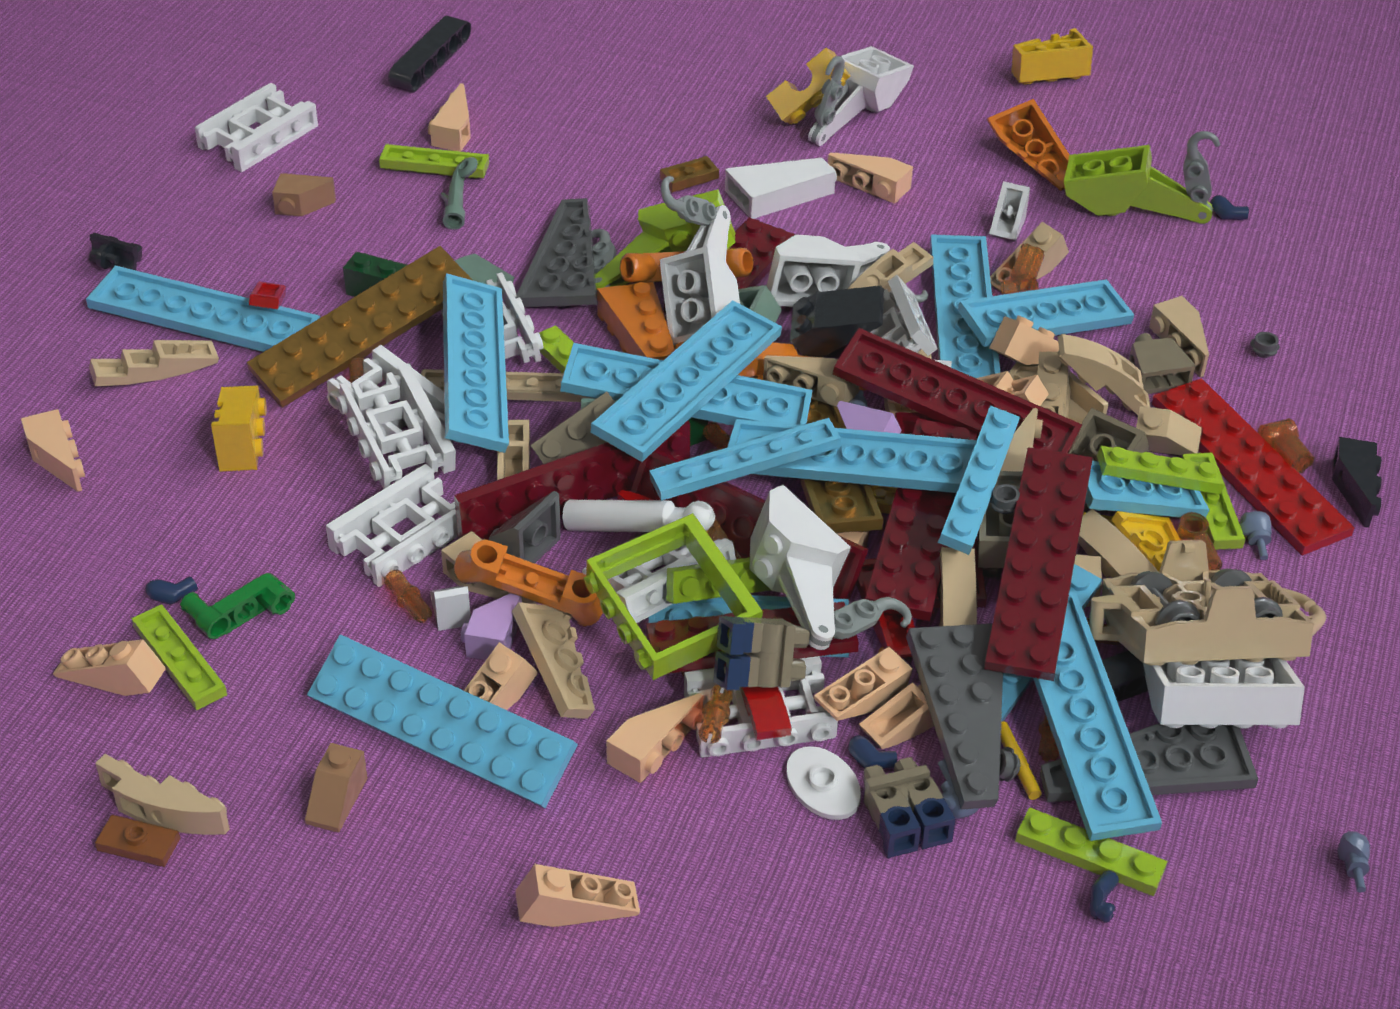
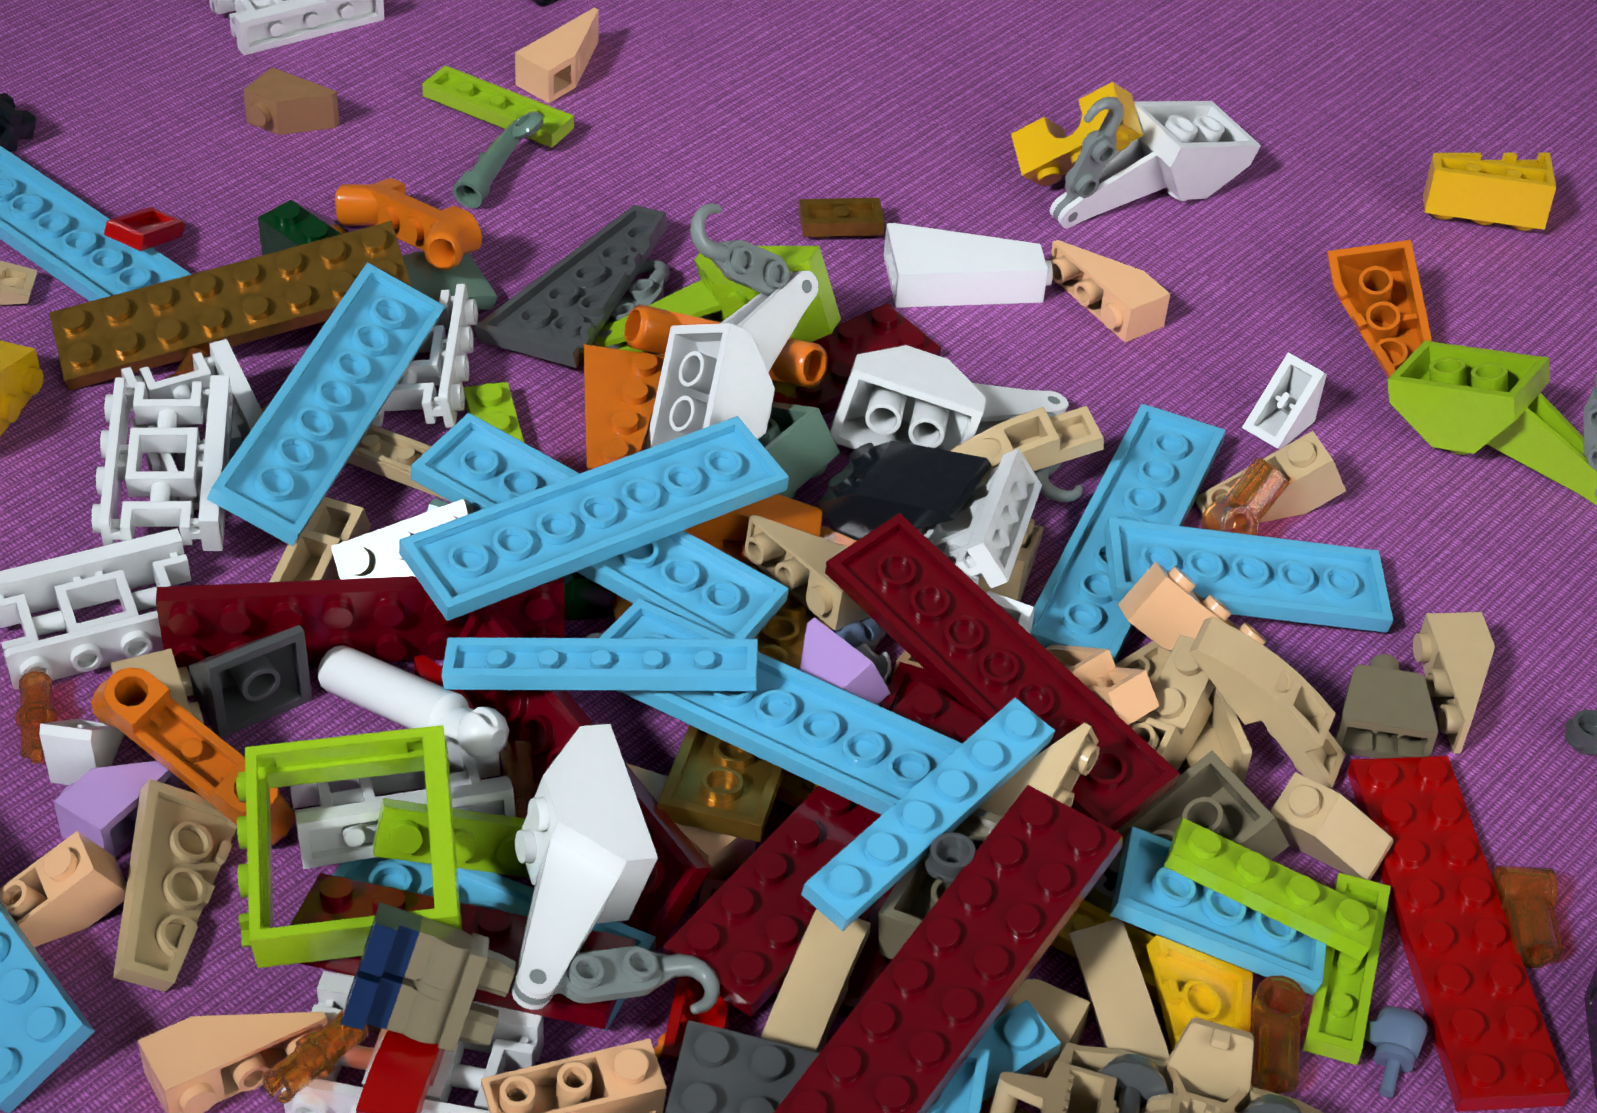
camera: 20 degrees right, 0 degrees up
none -> orange plate [335,178,482,271]

